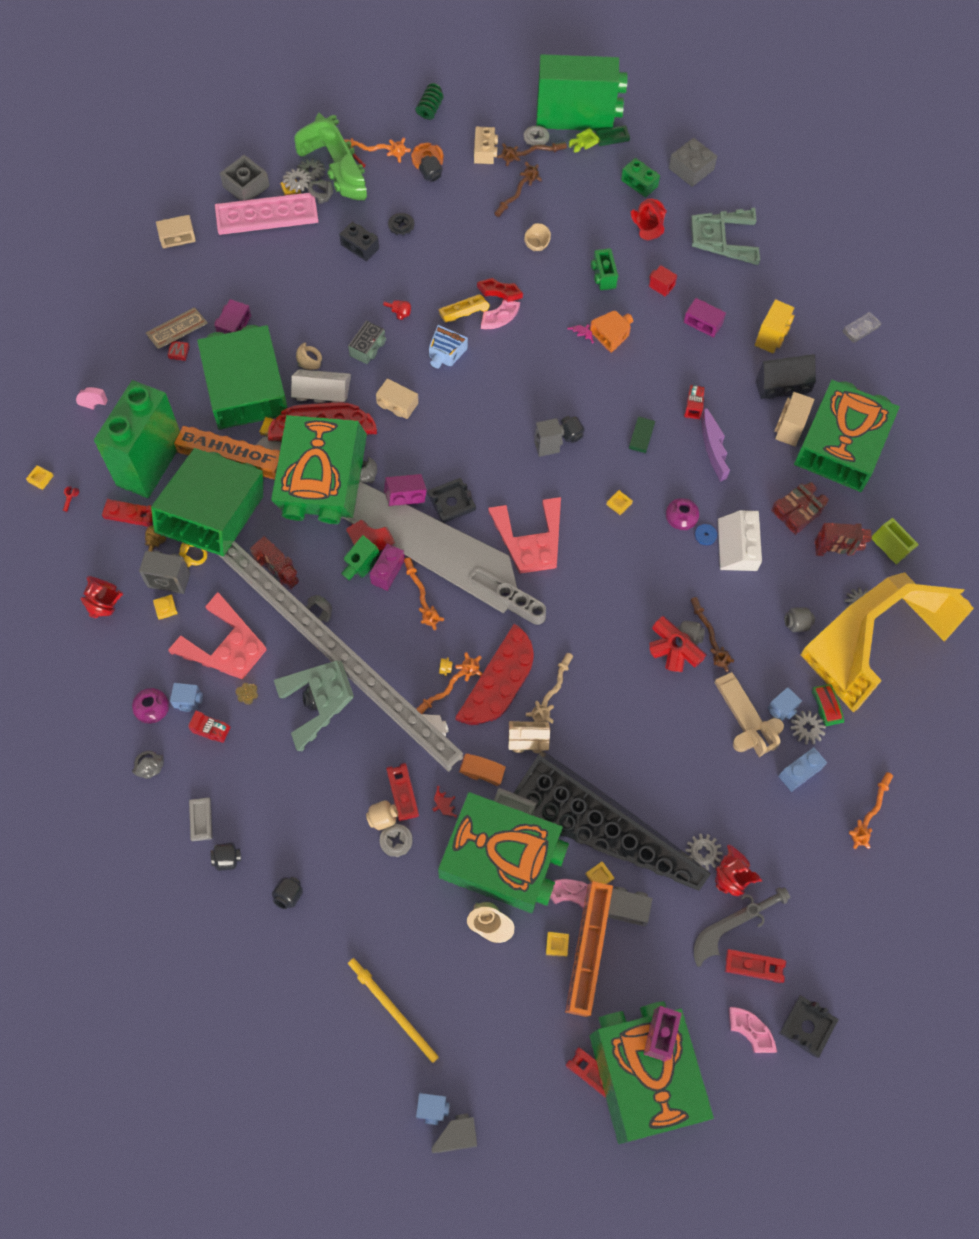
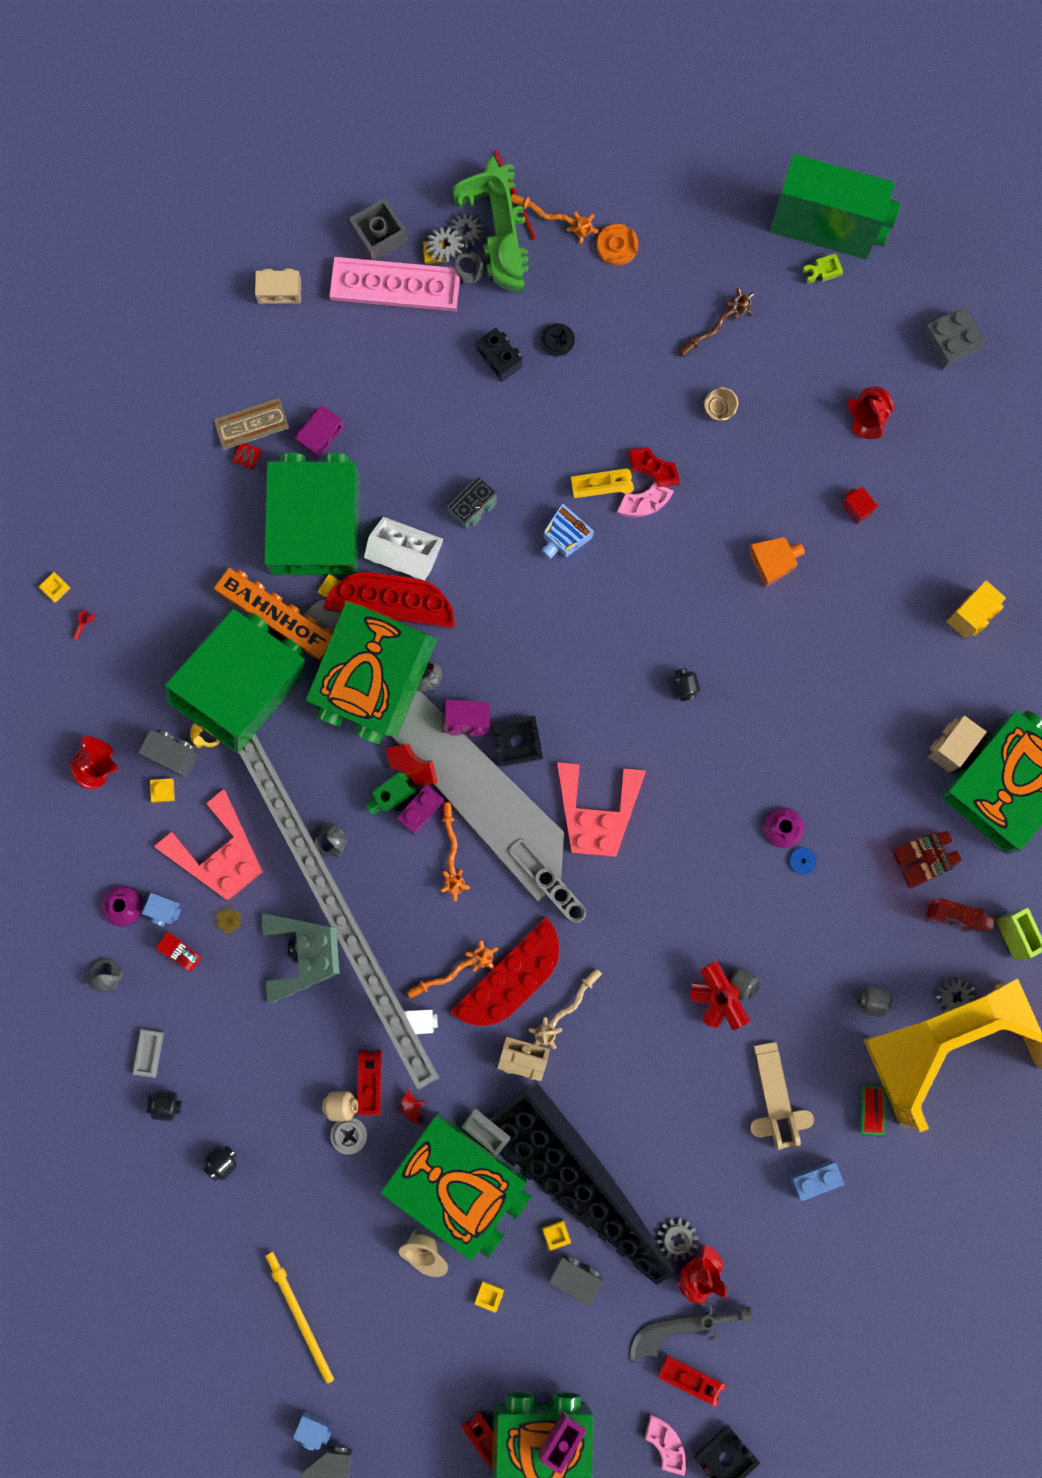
camera: 20 degrees right, 15 degrees up
bright pink tile [76,387,108,410] -> none
green brick [94,380,180,499] -> none
red plate [102,499,153,527] -> none
pearl gold piece [145,525,166,552] -> none
clear red hips [250,536,299,589] -> none
tan piece [296,343,322,370] -> none
tan brick [376,379,418,419] -> none
red piece [383,300,411,320] -> none
dark green piece [415,83,444,120] -> none
black head [419,155,443,182] -> none
yellow plate [439,657,452,676] -> none
orange slope [459,754,506,786] -> none
tan brick [474,127,498,164] -> none
reddish brown piece [497,142,567,166] -> none
light grey gear [524,126,549,146] -> none
dark grey brick [534,418,564,457] -> none
bright pink tile [550,879,588,909] -> none
orange brick [565,881,613,1017] -> none
dark pink piece [568,324,594,344] -> none
green brick [591,248,618,291] -> none
dark green tile [595,125,630,146] -> none
yellow tile [606,490,633,515] -> none
green brick [621,158,660,198] -> none
dark green tile [629,416,655,453] -> none
magenta brick [684,298,726,338] -> none
red leg [684,385,705,420] -> none
sand green wing [690,208,760,265] -> none
reddish brown piece [690,597,734,672] -> none
medium lavender slope [701,408,730,482] -> none
white slope [718,510,762,571] -> none
black slope [755,354,816,399] -> none
medium blue brick [768,687,802,721] -> none
light grey gear [790,711,826,745] -> none
orange piece [849,772,893,849] -> none

